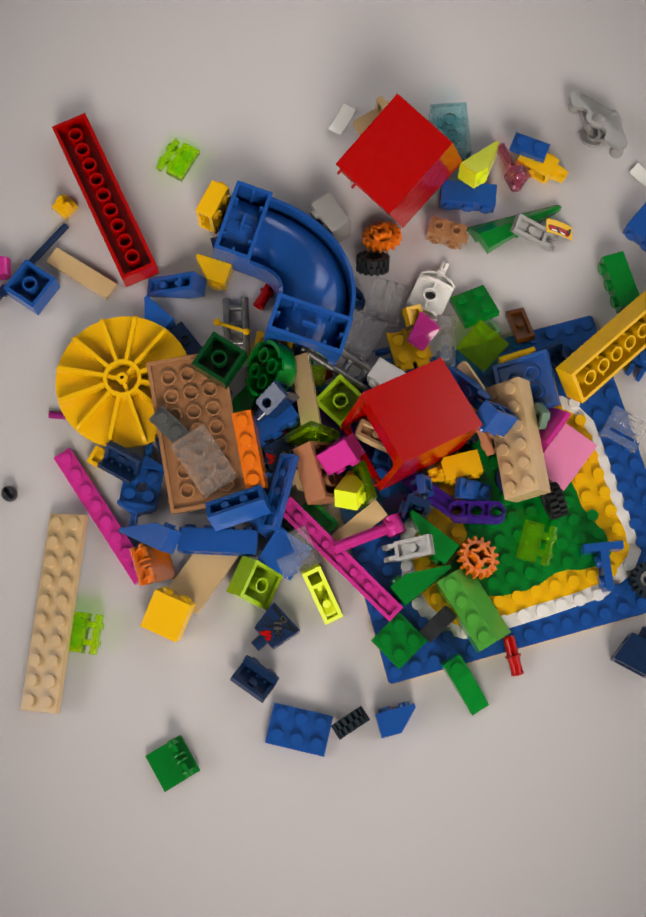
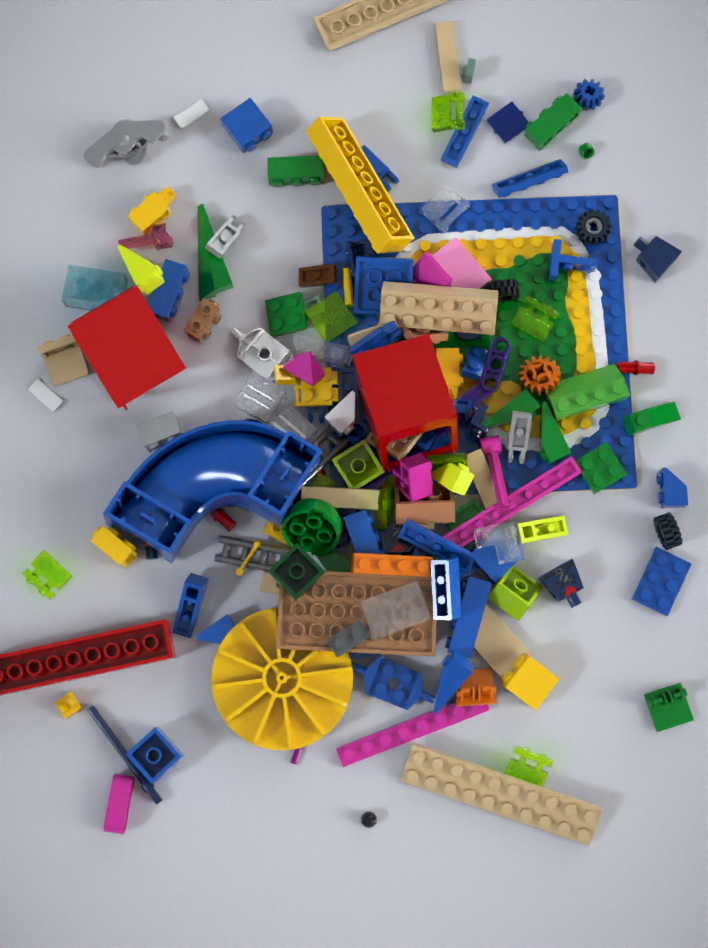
camera: 75 degrees left, 5 degrees up
tan tile [46,247,118,300] -> none
yellow plate [87,445,105,472] -> none
dark blue bracket [97,440,144,484] -> none
dark blue plate [169,321,202,355] -> none
yellow slope [196,254,233,291] -> none
dark blue bracket [230,655,279,703] -> none
dark blue torso [253,380,300,422] -> none
black tyre [356,250,390,276] -> none
orange gear [362,220,402,253] -> none
black tyre [419,605,457,643] -> none
blue brick [476,400,519,437] -> none
blue plate [509,132,550,163] -> none
sand green plate [534,402,550,429] -> none
yellow sticker [546,218,572,241] -> none

